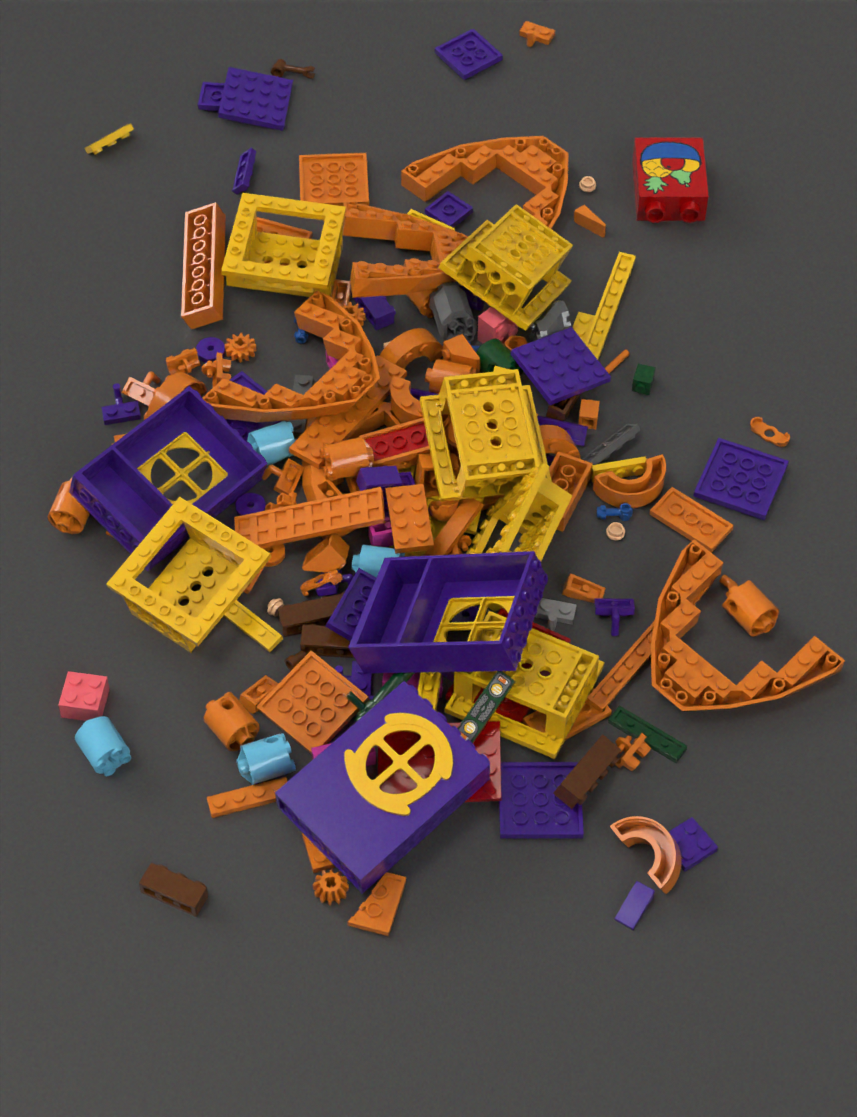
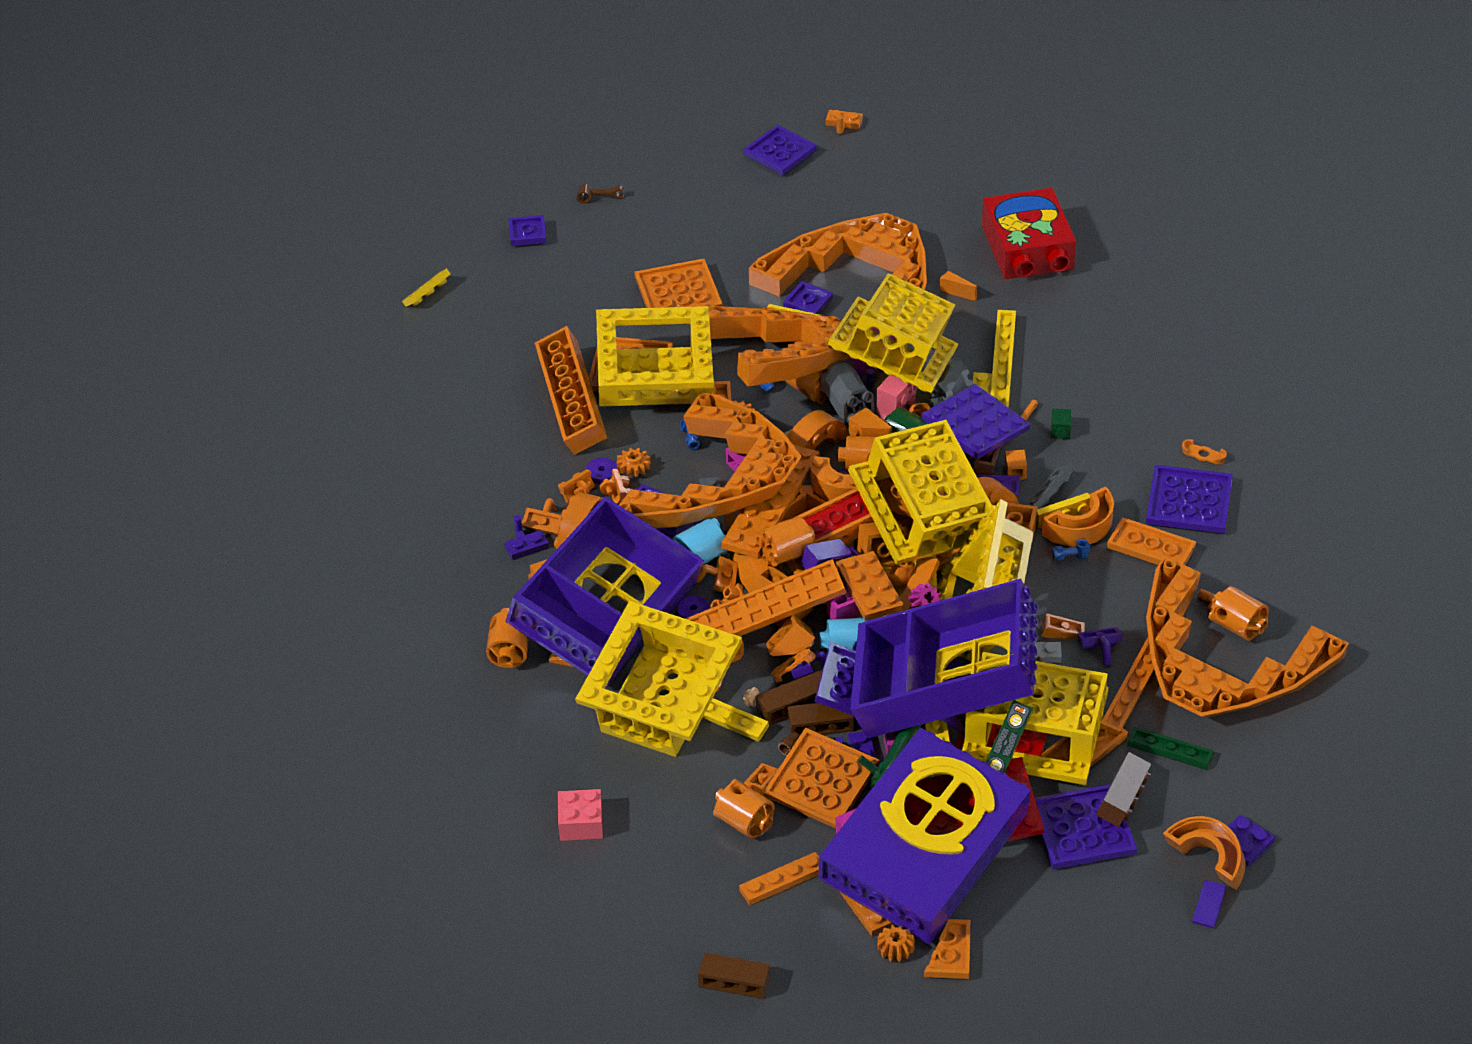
camera: 10 degrees left, 10 degrees down
medium azure cylinder [75,716,132,776] -> none
dark purple plate [218,67,293,131] -> none
dark purple plate [232,147,257,195] -> none
medium azure cylinder [236,733,296,785] -> none
dark purple brick [350,285,396,330] -> none
light nougat plate [579,176,596,192] -> none
light nougat plate [606,522,625,540] -> none
orange hips [615,733,651,771] -> none
none -> dark pink gear [908,583,942,608]

